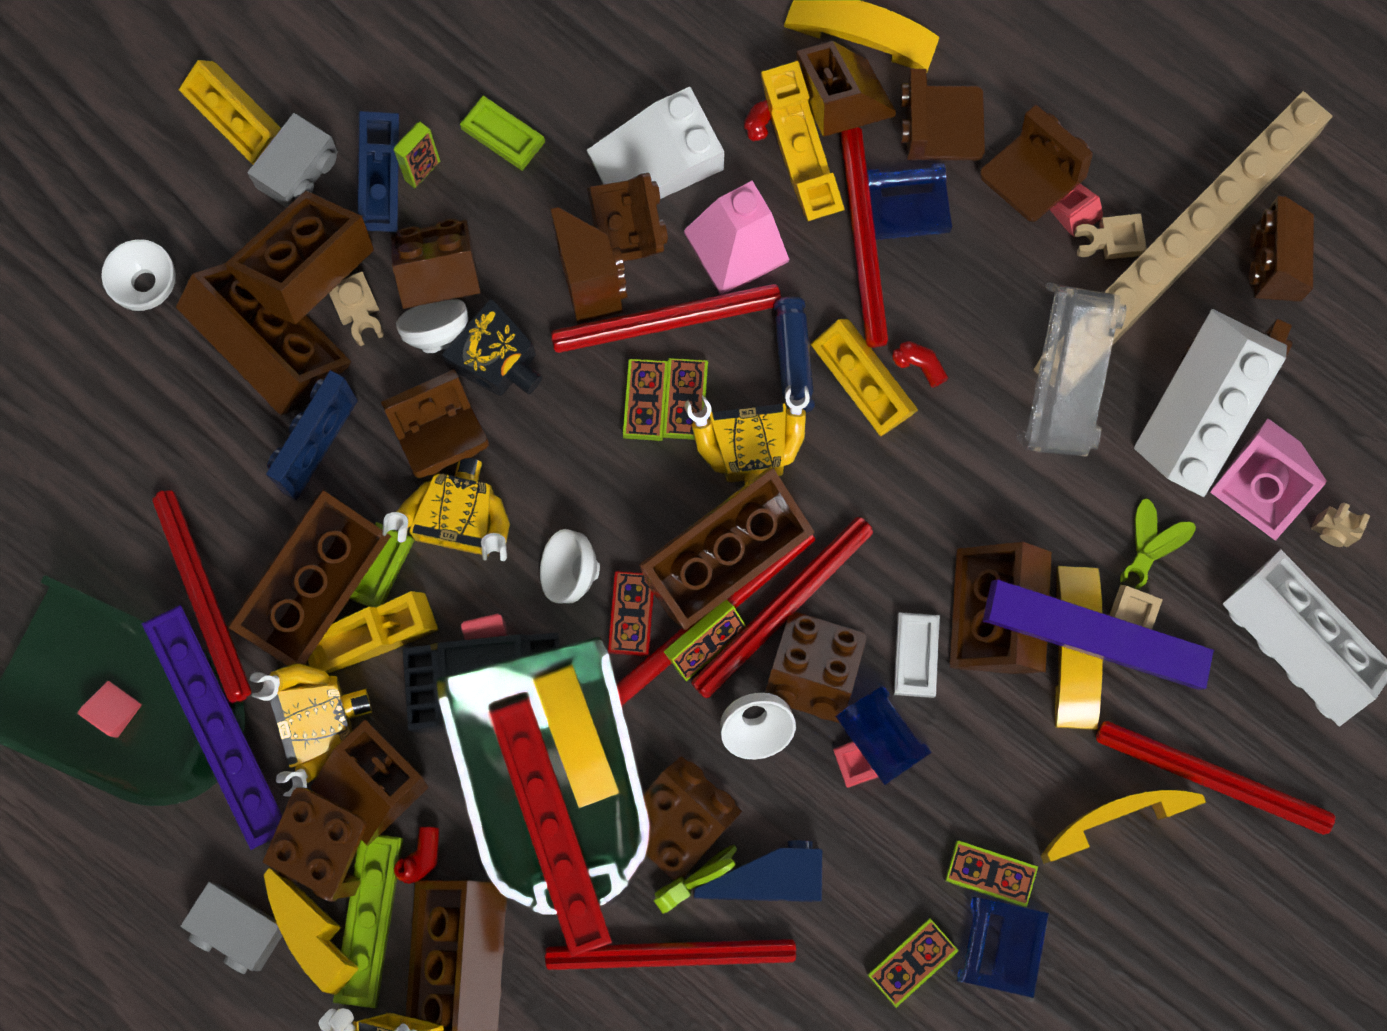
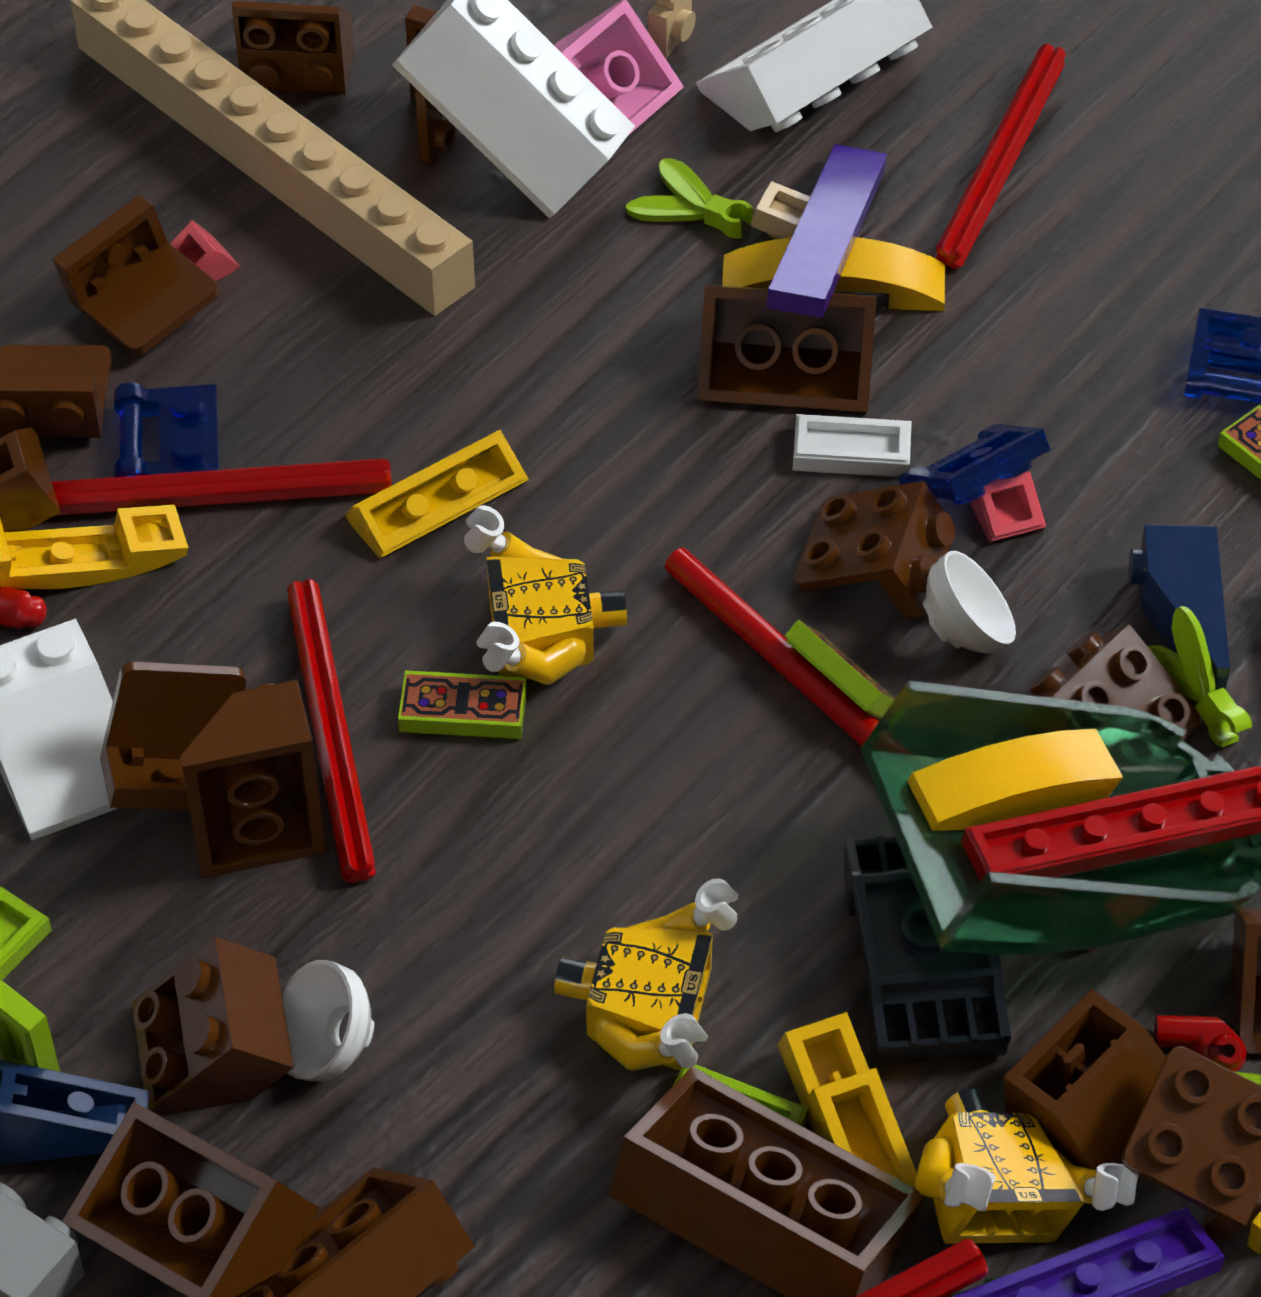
camera: 90 degrees left, 25 degrees down
dark blue plate [266,370,358,501] -> none
tan plate [329,272,384,346] -> none
reddish brown bracket [381,369,489,478] -> none
black torso [442,299,543,396] -> none
coral slope [461,613,508,640] -> none
white piece [540,529,600,604] -> none
tile [608,571,654,656] -> none
tile [623,359,668,441] -> none
reddish brown slope [639,466,815,630] -> none
bright pink slope [684,181,789,295] -> none
red axle [692,517,873,698] -> none
dark blue axle [774,296,815,413] -> none
red arm [892,341,949,388] -> none
tile [945,841,1038,908] -> none
clear windscreen [1016,282,1127,457] -> none
yellow slope [1041,790,1206,864] -> none
tan plate [1074,214,1147,260] -> none

